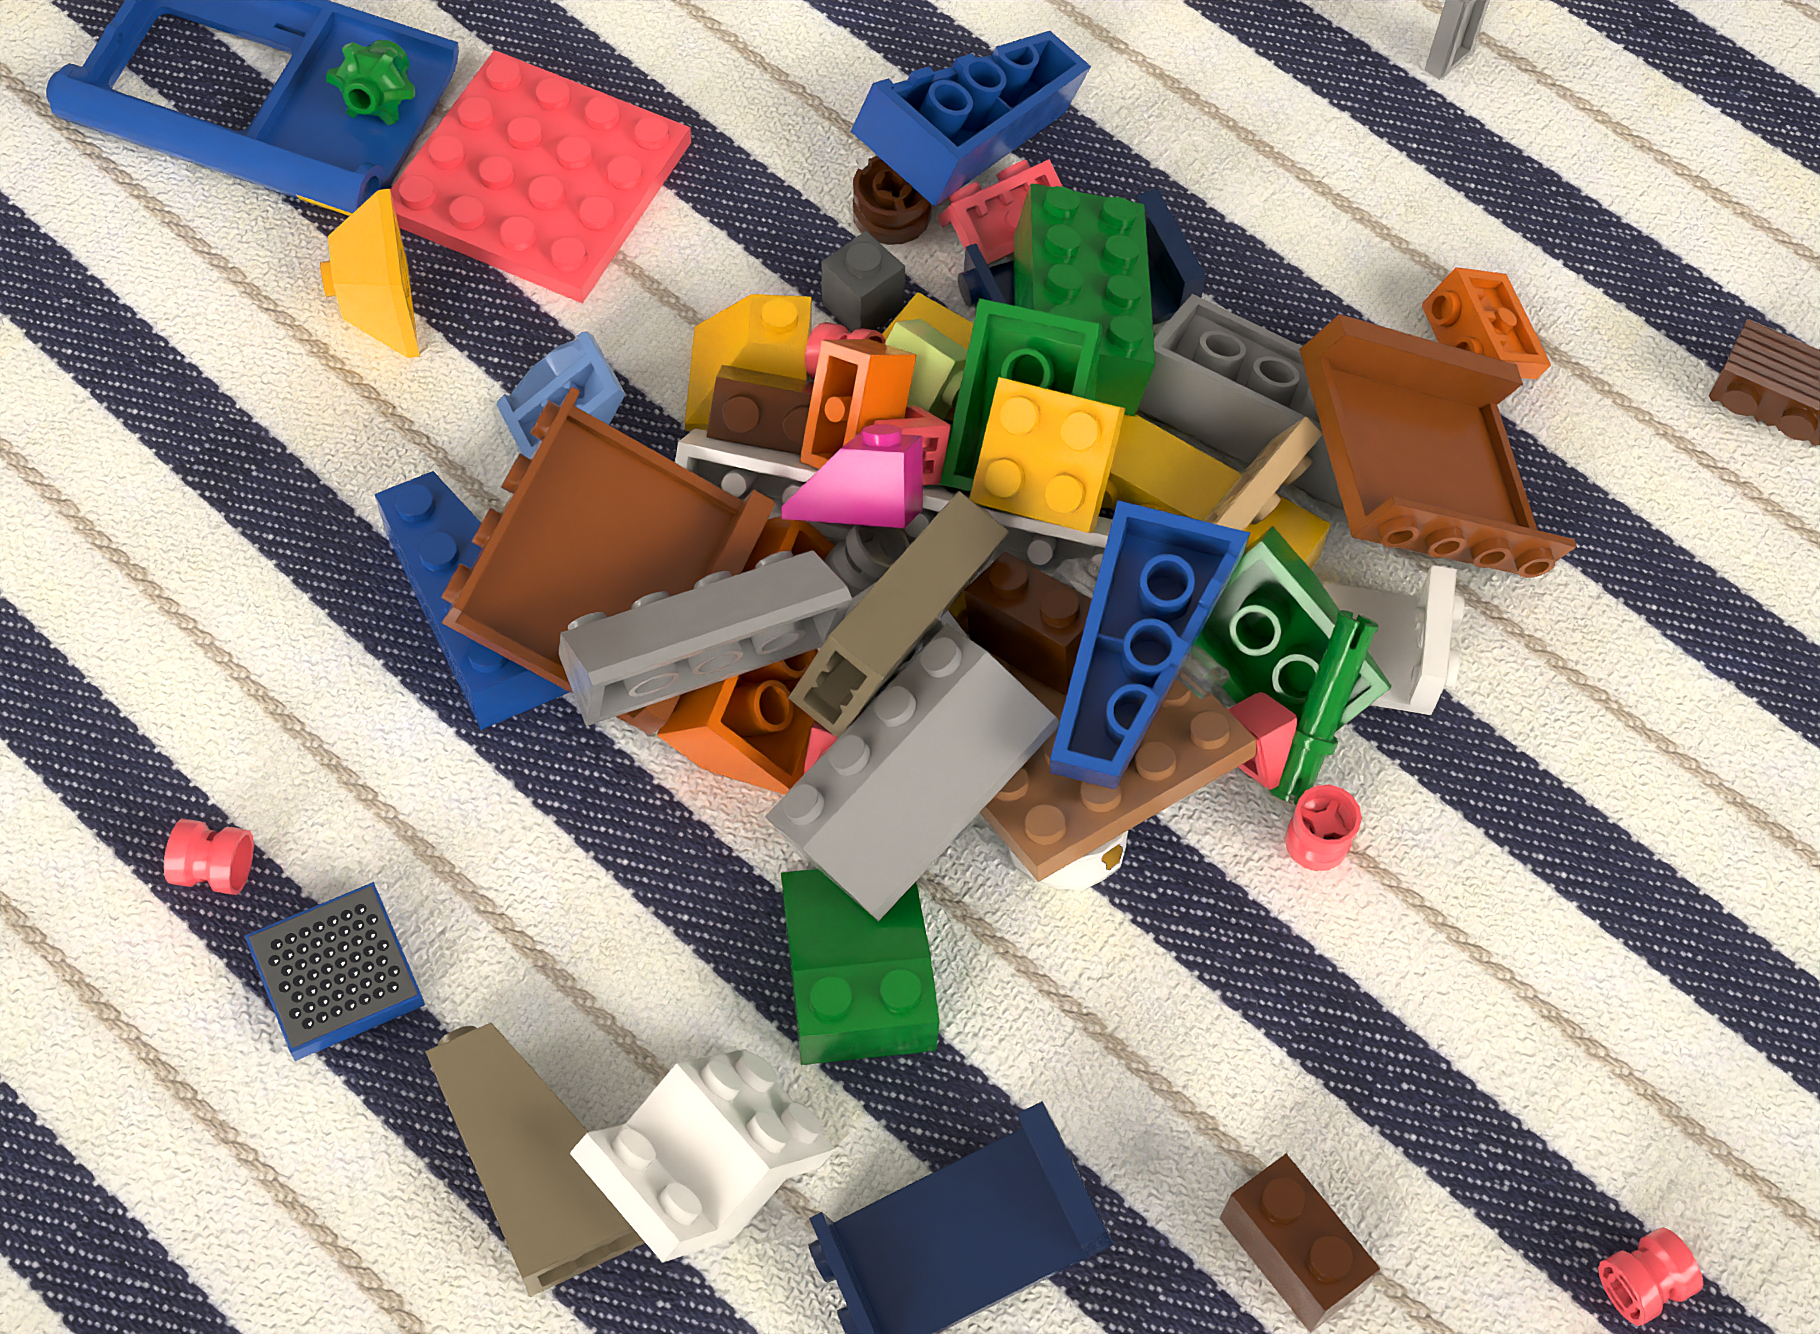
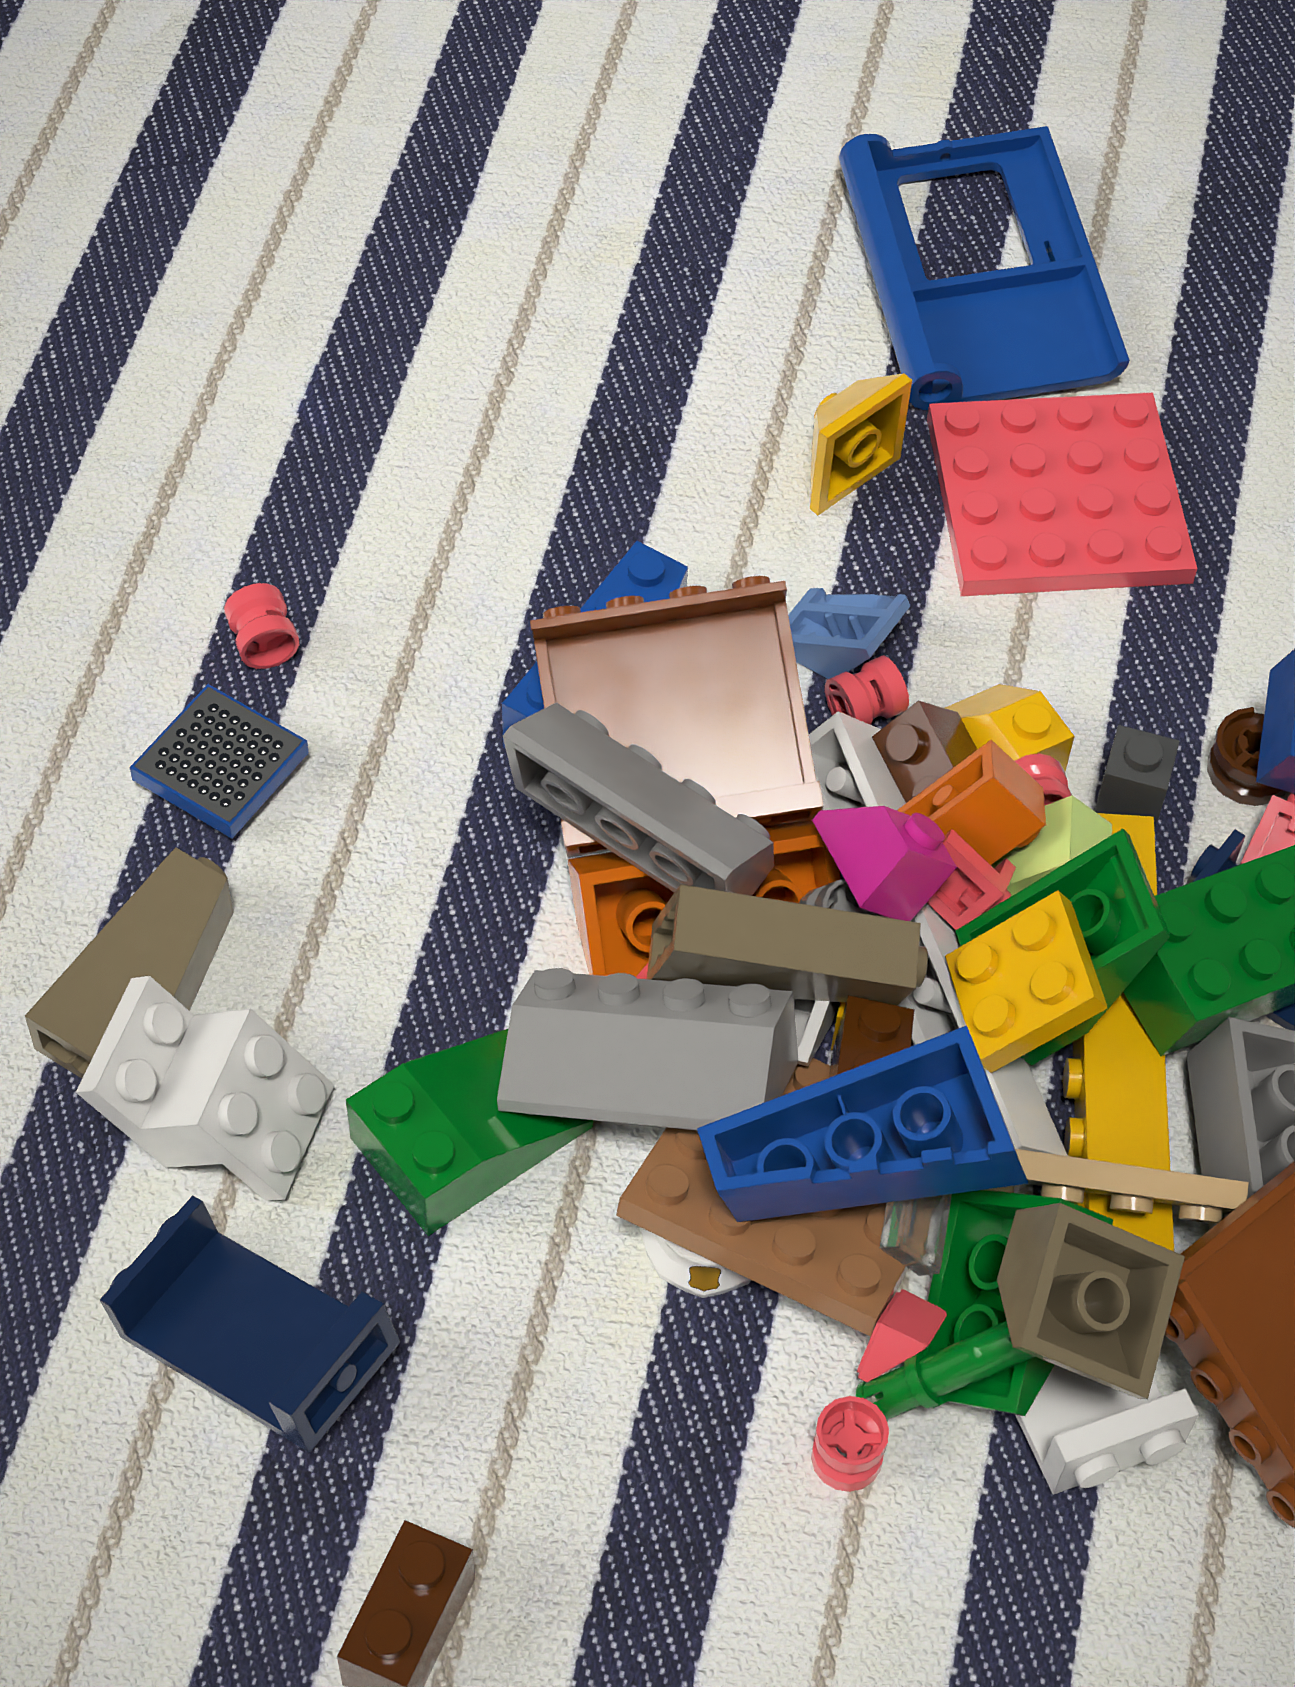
camera: 60 degrees right, 5 degrees down
green rock [326,40,415,126] -> none
none -> coral wheel [825,655,909,725]
none -> dark tan slope [997,1203,1185,1399]

